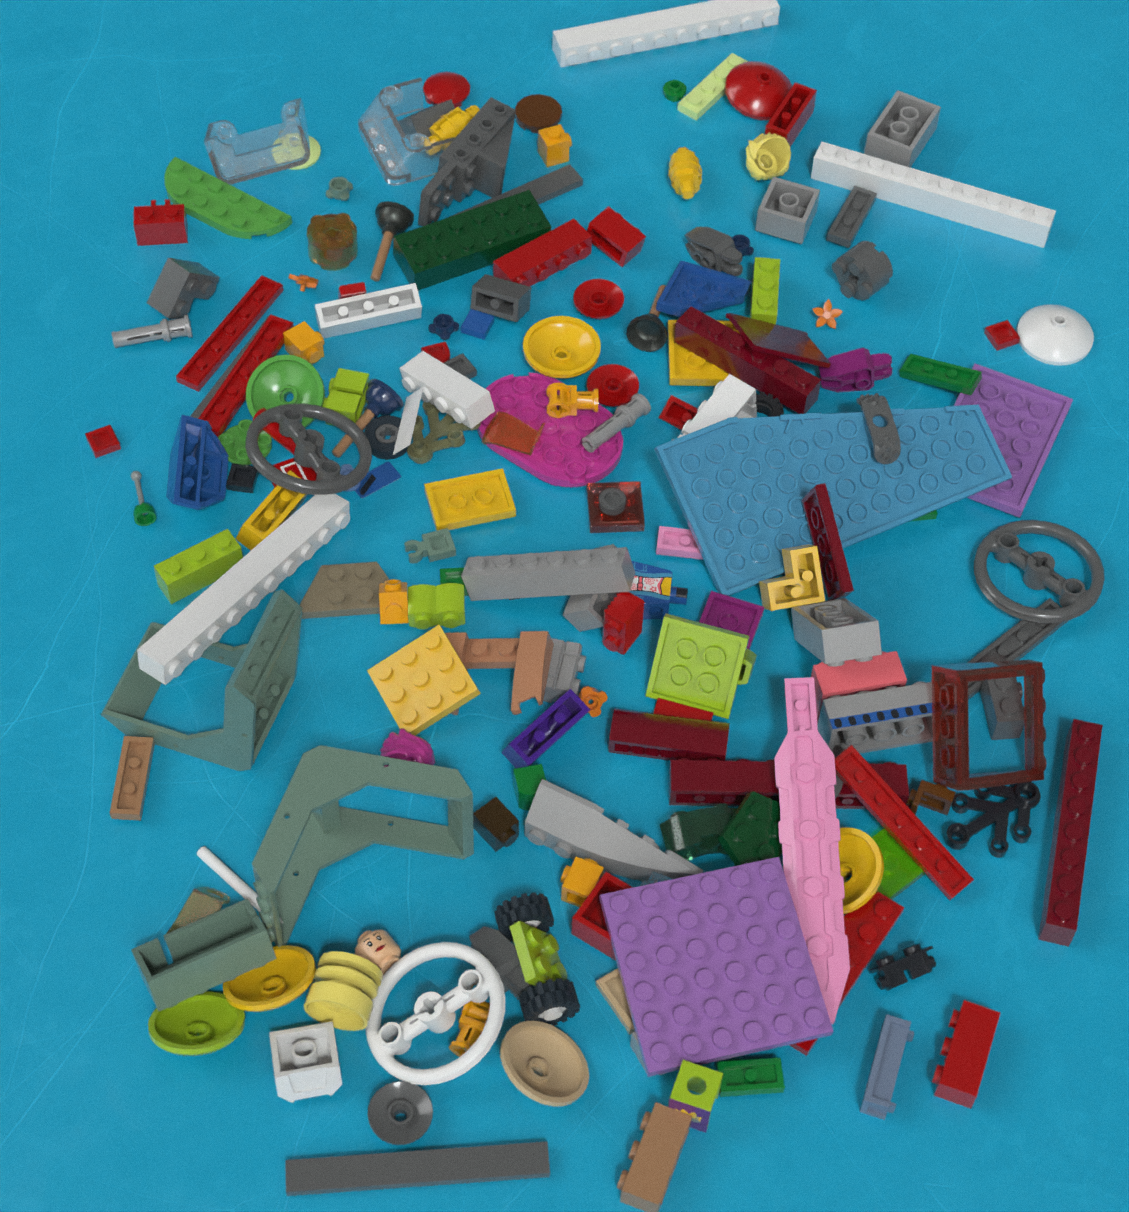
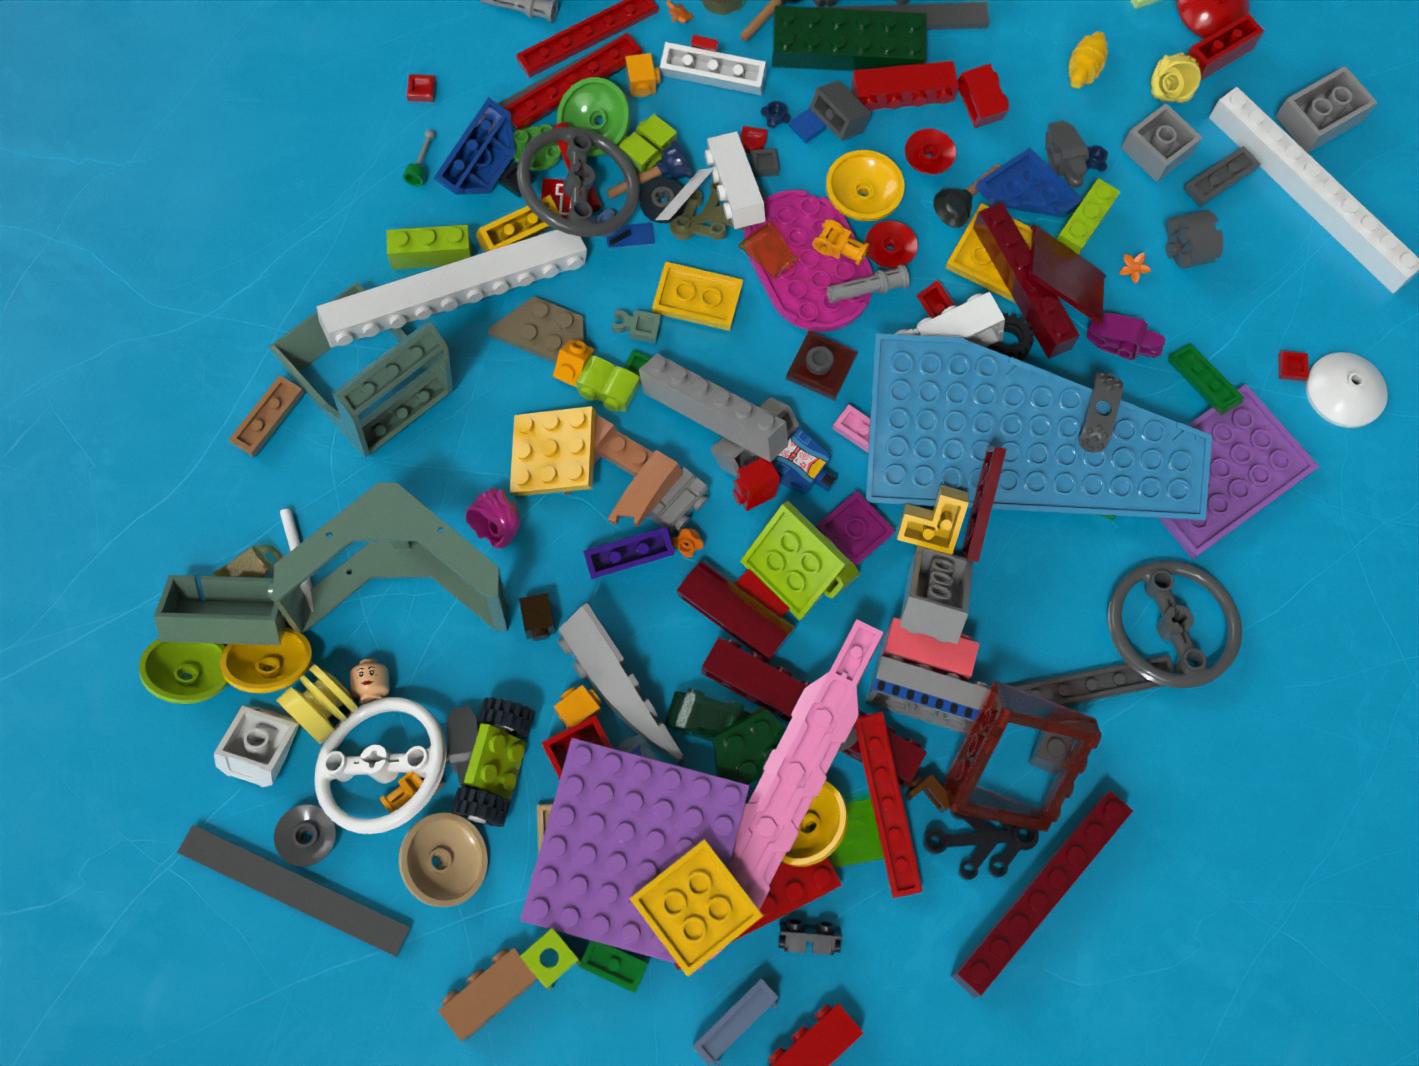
camera: 25 degrees right, 15 degrees up
green piece [513,764,546,811] -> none
none -> yellow plate [630,839,763,977]

